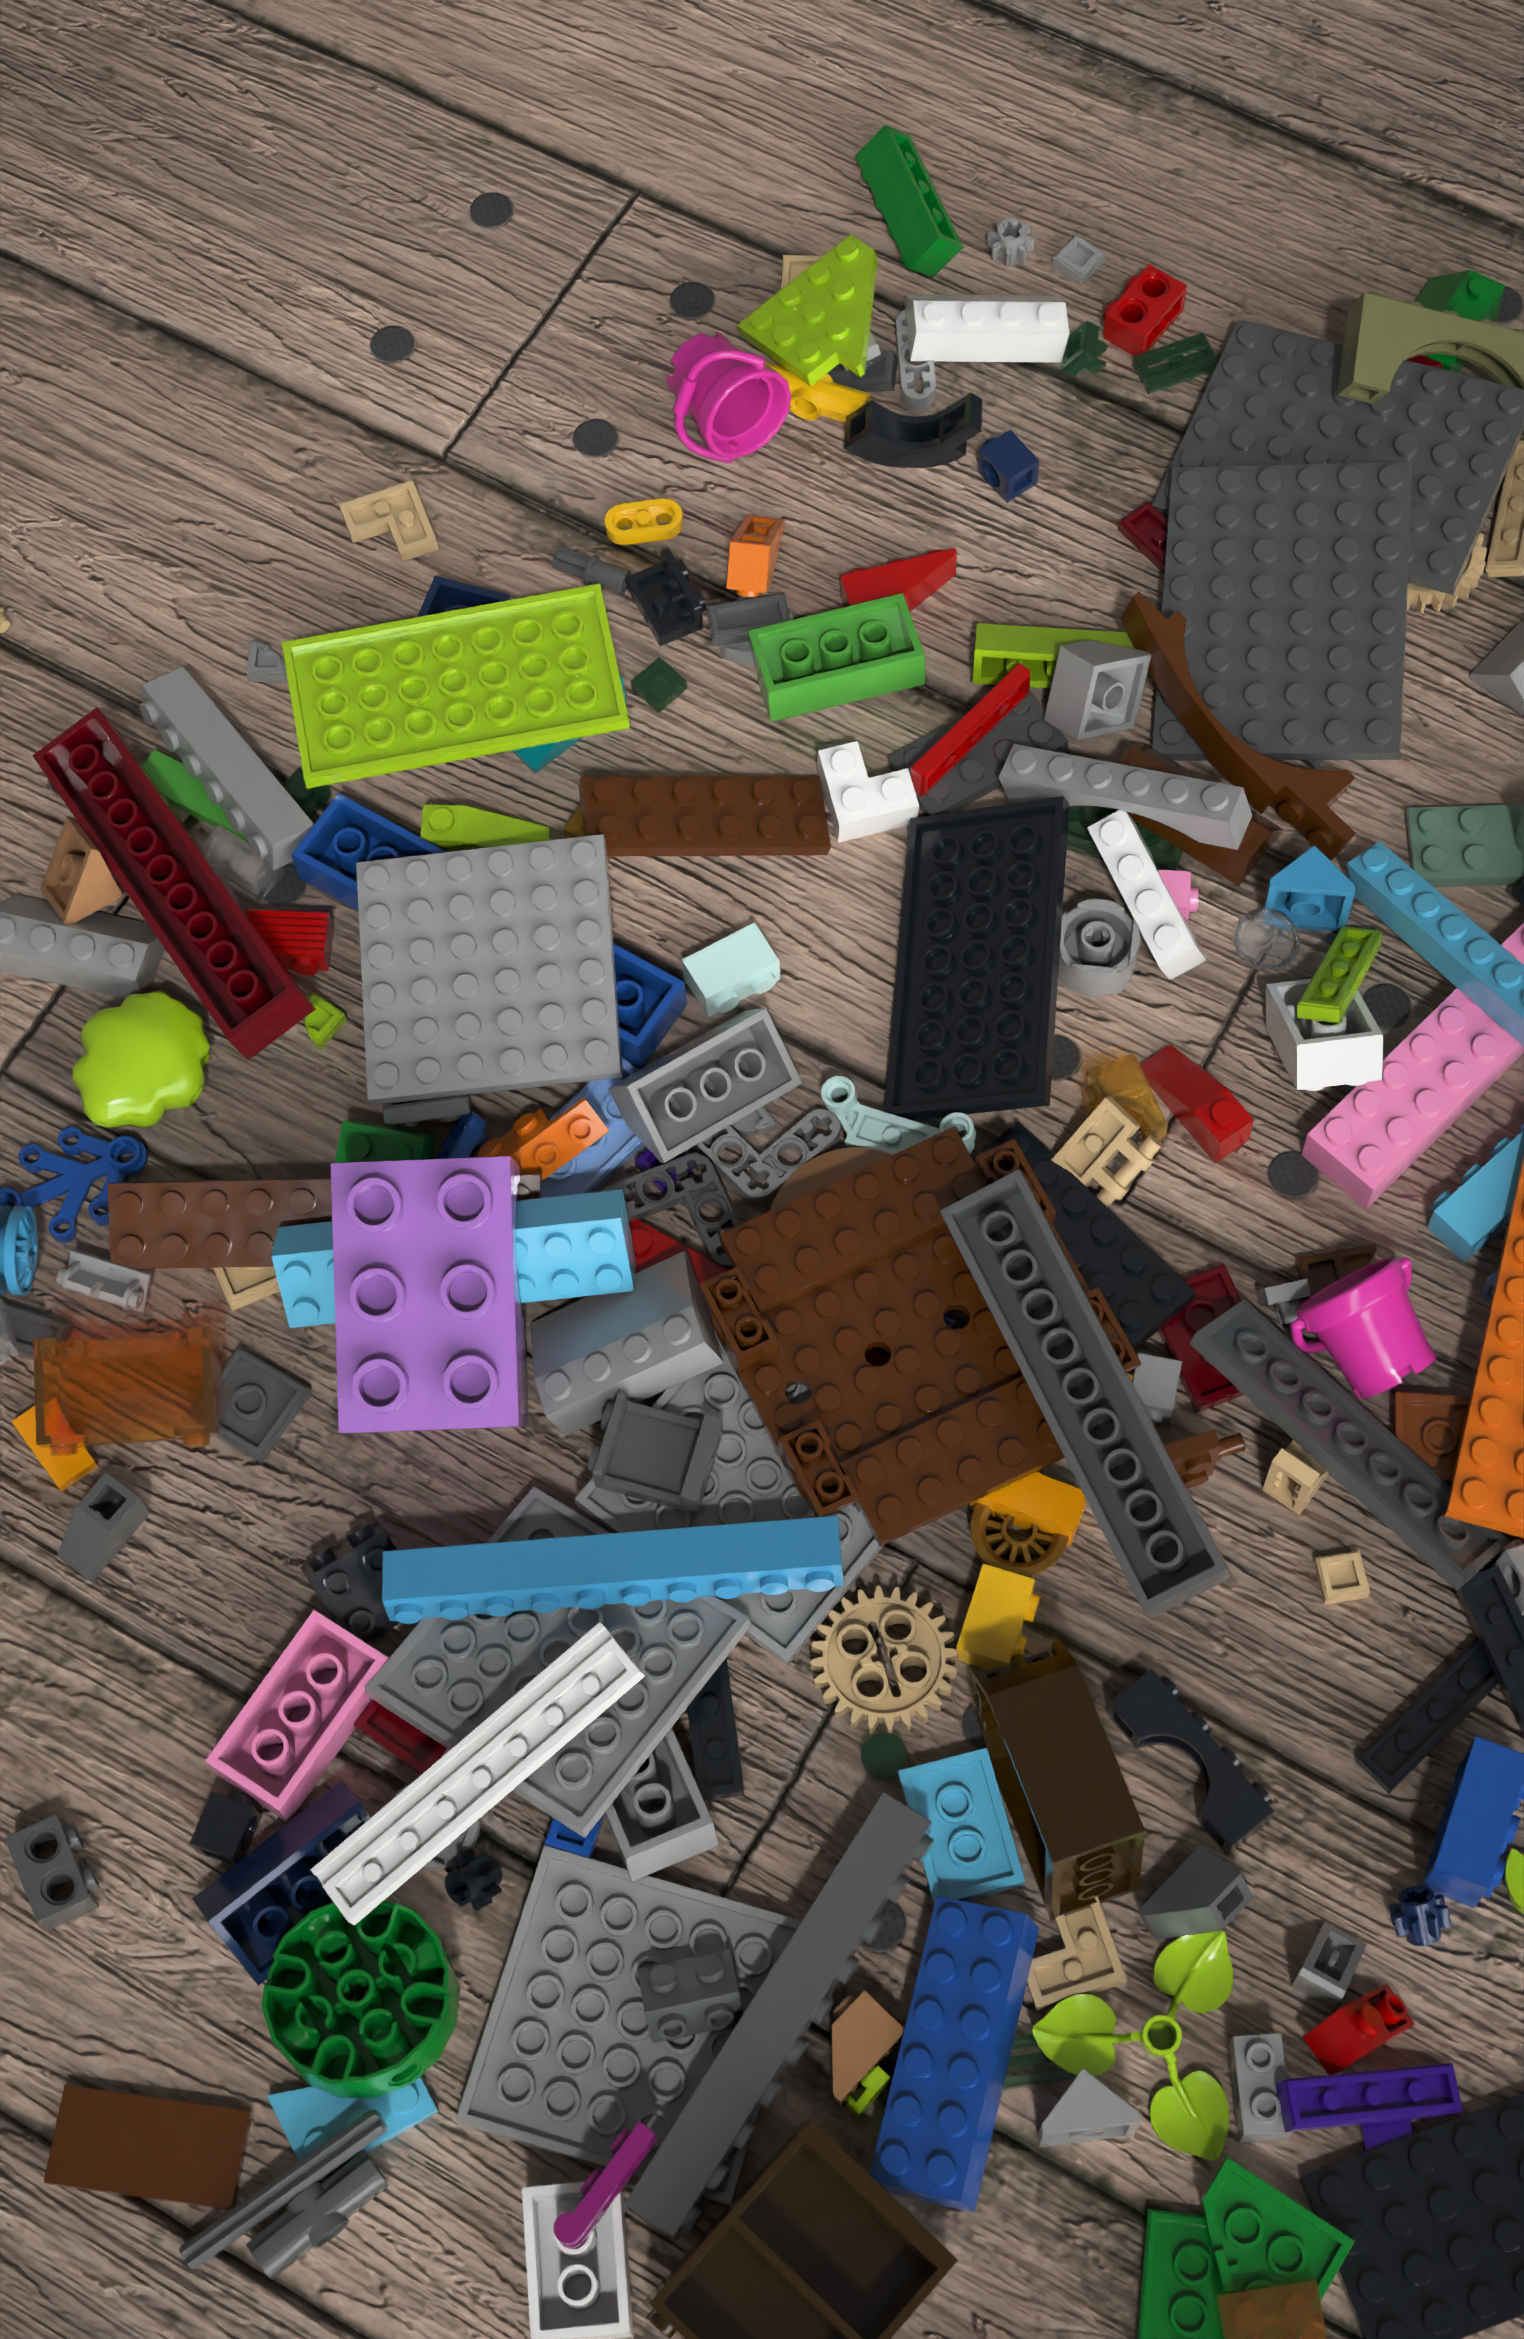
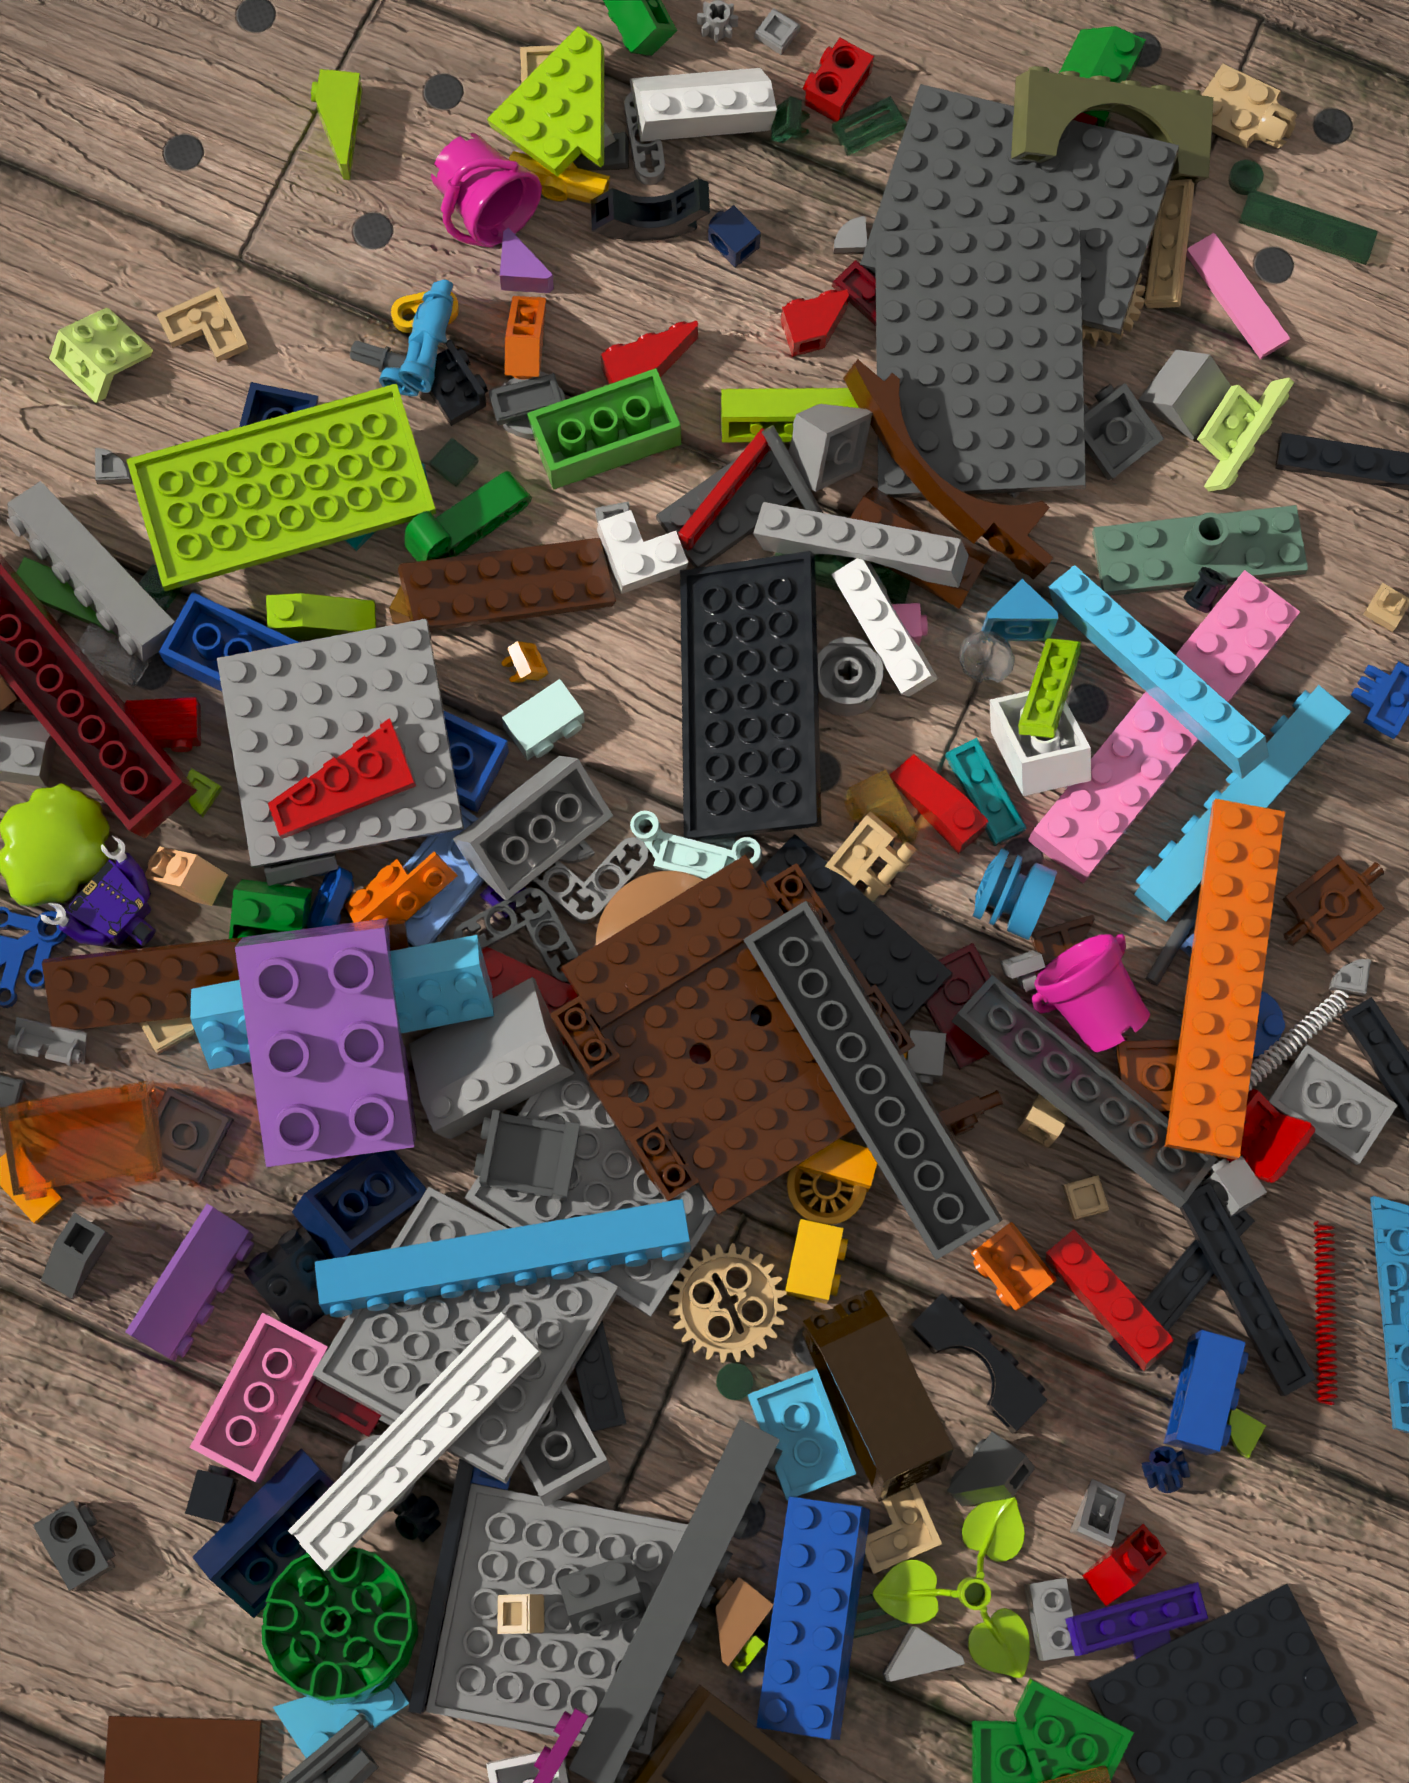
camera: 15 degrees left, 10 degrees up
none -> dark purple torso [41,836,156,947]
none -> yellowish green bracket [49,308,153,403]
none -> medium lavender slope [125,1204,254,1362]
none -> light nougat slope [145,846,228,906]
none -> red wing [268,718,416,839]
none -> dark blue slope [292,1150,427,1259]
none -> lime slope [311,69,363,180]
none -> dark azure piece [379,280,453,396]
none -> green beam [404,471,532,561]
none -> black tile [408,1459,475,1714]
none -> tan slope [498,1594,544,1634]
none -> medium lavender slope [500,227,554,293]
none -> light orange tile [502,641,549,683]
none -> dark grey bar [762,425,823,513]
none -> red slope [781,289,849,357]
none -> light grey tile [833,216,867,254]
none -> teal tile [945,738,1027,846]
none -> orange bracket [971,1222,1057,1311]
none -> dark azure wheel [972,848,1057,940]
none -> red brick [1045,1229,1174,1371]
none -> dark grey plate [1084,383,1164,480]
none -> dark grey bar [1145,890,1200,986]

